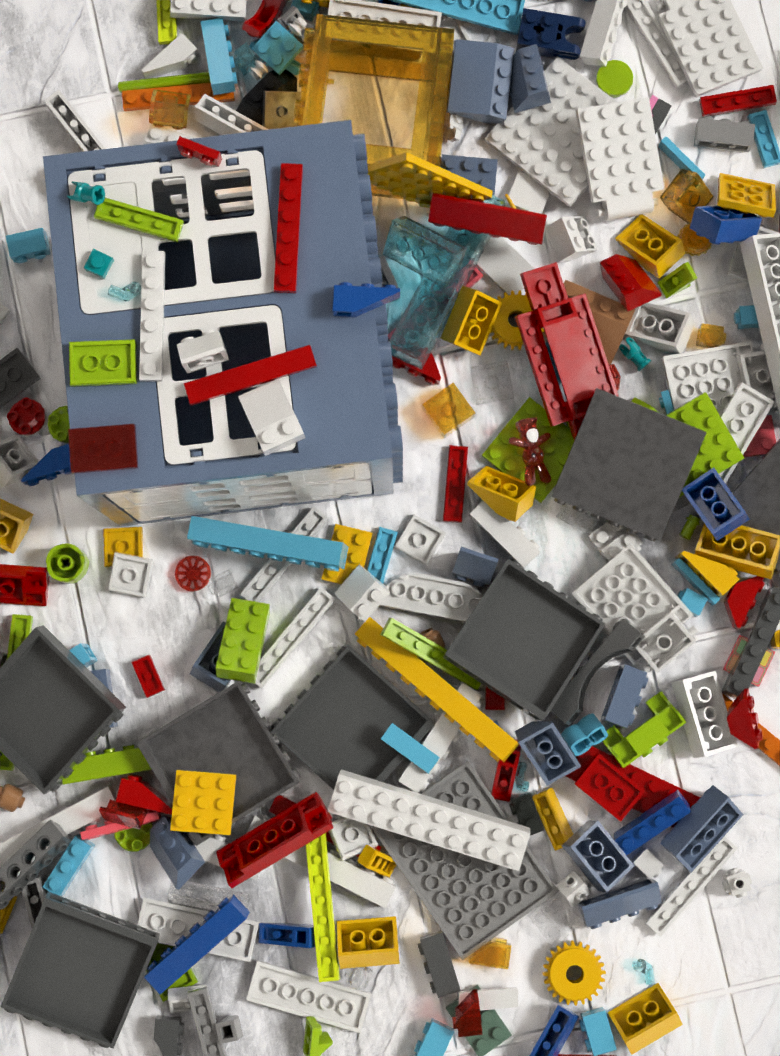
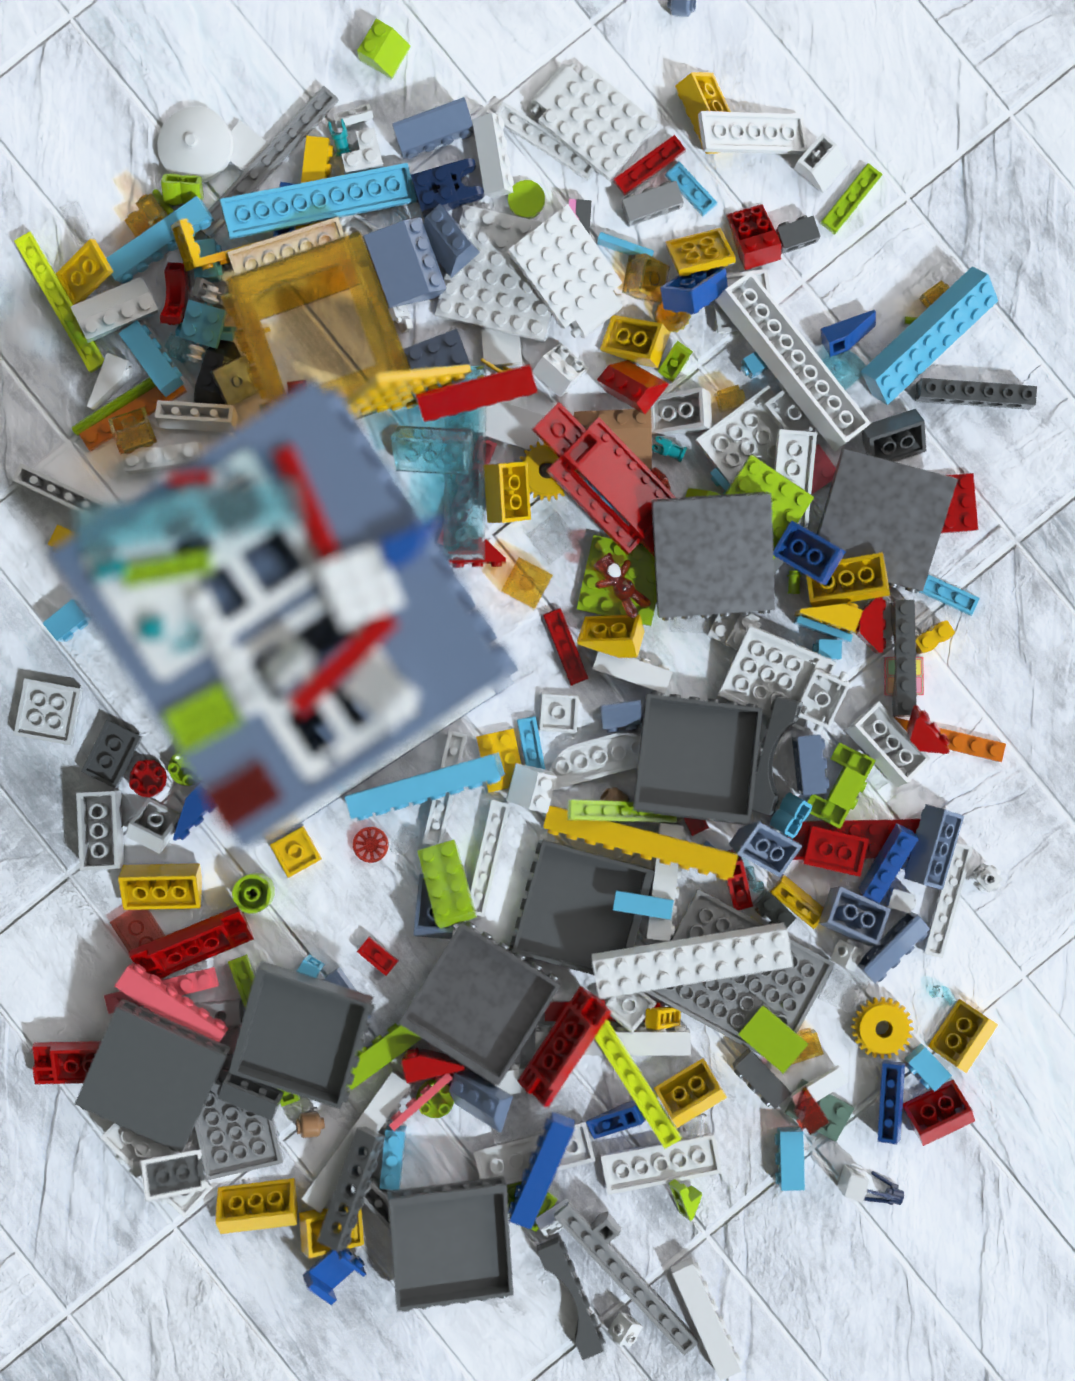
camera: 25 degrees left, 5 degrees up
clear red panel [99,799,148,829] -> none
white tile [108,552,153,598] -> none
yellow plate [170,770,236,835] -> none
flat silver plate [380,255,399,301] -> none
none -> clear light blue brick [74,479,306,555]
none -> white plate [316,543,404,629]
none -> lime tile [738,1005,808,1074]

